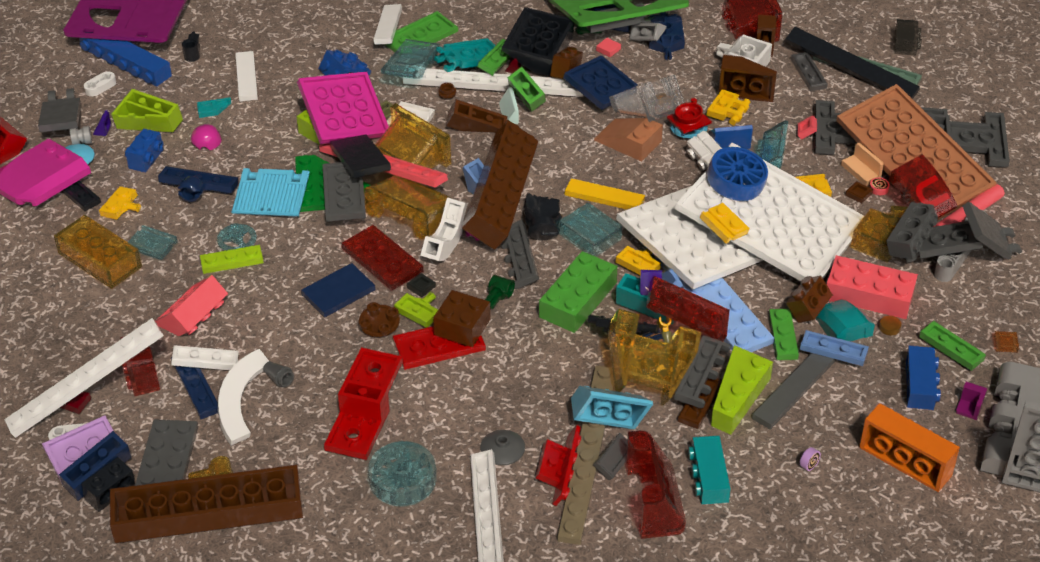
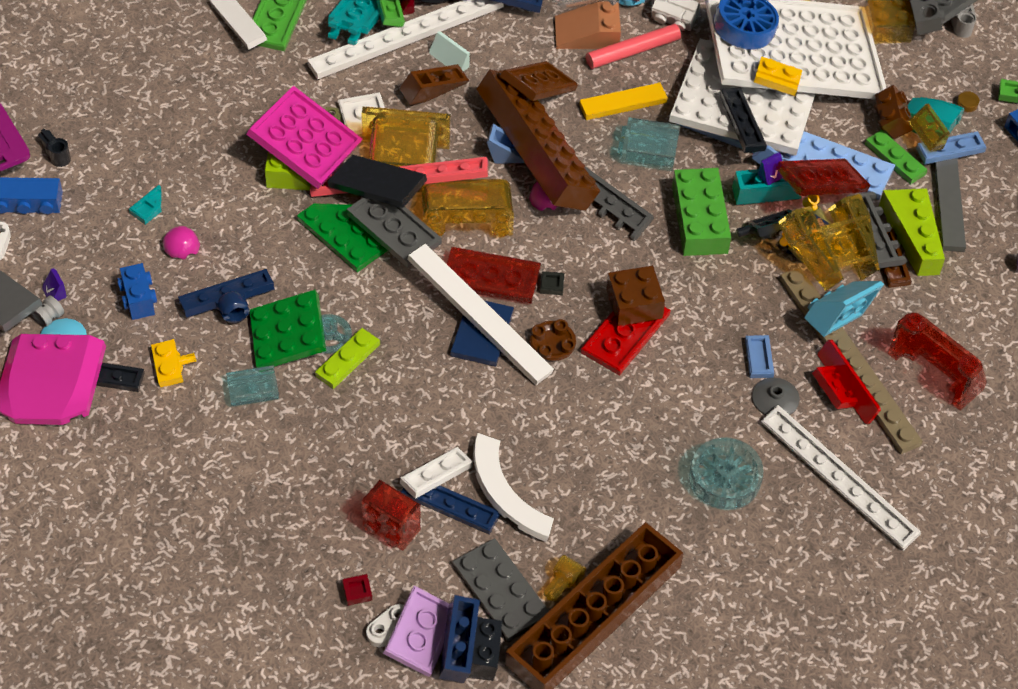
camera: 40 degrees left, 10 degrees up
white plate [4,318,164,438] -> none
clear yellow brick [54,215,142,289] -> none
lime wedge [111,89,183,132] -> none
coral slope [155,275,228,336] -> none
medium azure window [231,168,310,217] -> none
white tile [236,51,258,101] -> none
dark grey cone [263,361,294,387] -> none
blue bracket [318,50,371,76] -> none
red bracket [324,347,403,460] -> none
clear light blue slope [381,39,440,79] -> none
lime plate [394,292,438,328] -> none
white arch [420,198,468,261] -> none
reddish brown plate [438,83,456,99] -> none
dark green axle [485,275,515,310] -> none
bright green brick [507,67,546,112] -> none
black hair [524,193,562,241] -> none
dark grey tile [593,433,636,480] -> none
yellow plate [616,246,661,276] -> none
teal brick [688,435,731,505] -> none
coral brick [827,255,918,319] -> none
none -> green plate [250,289,326,371]
none -> white tile [407,244,554,385]
none -> reddish brown tile [500,61,578,101]
none -> coral piece [586,24,681,69]
none -> black tile [719,88,767,153]
none -> medium blue tile [745,335,774,378]
none -> clear yellow slope [909,103,950,151]

